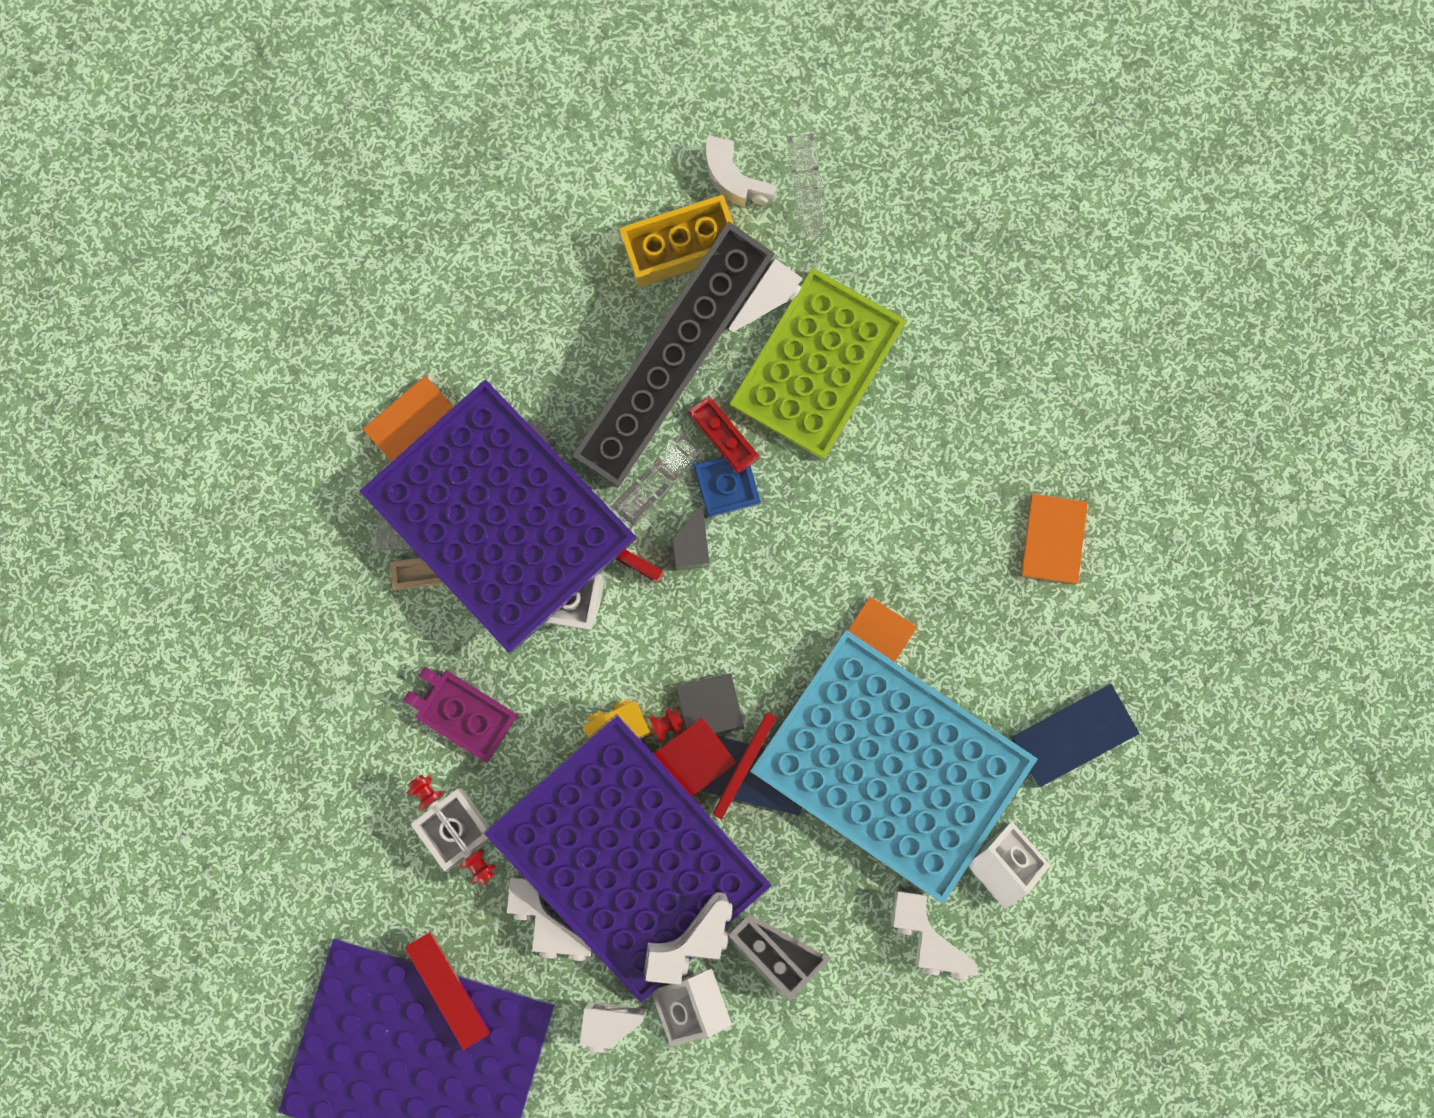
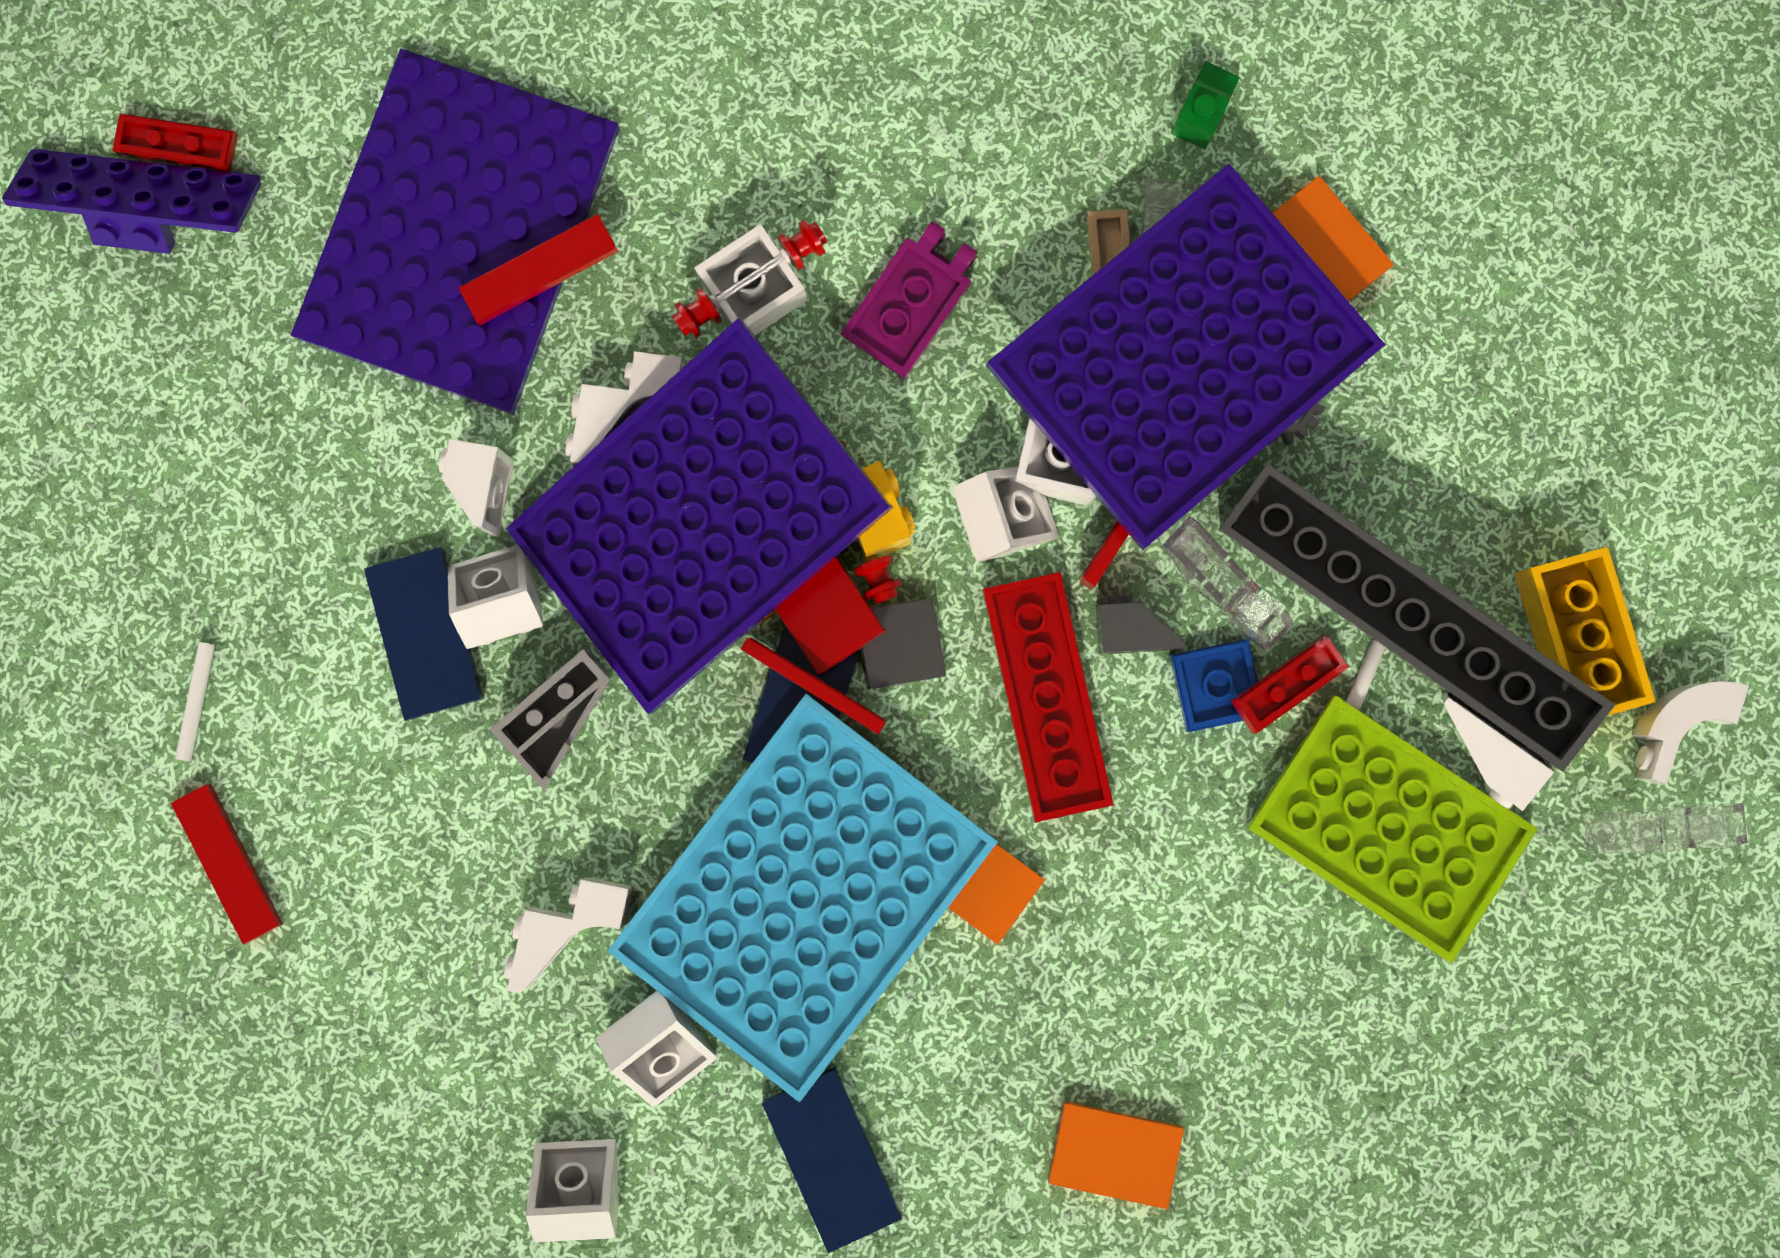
camera: 90 degrees right, 5 degrees up
white arch [644,893,732,984] -> none
none -> dark blue tile [364,547,484,721]
none -> white slope [526,1139,619,1242]
none -> white slope [952,467,1059,562]
none -> red plate [982,572,1114,823]
none -> green arch [1171,61,1240,150]
none -> white bar [1346,639,1385,711]

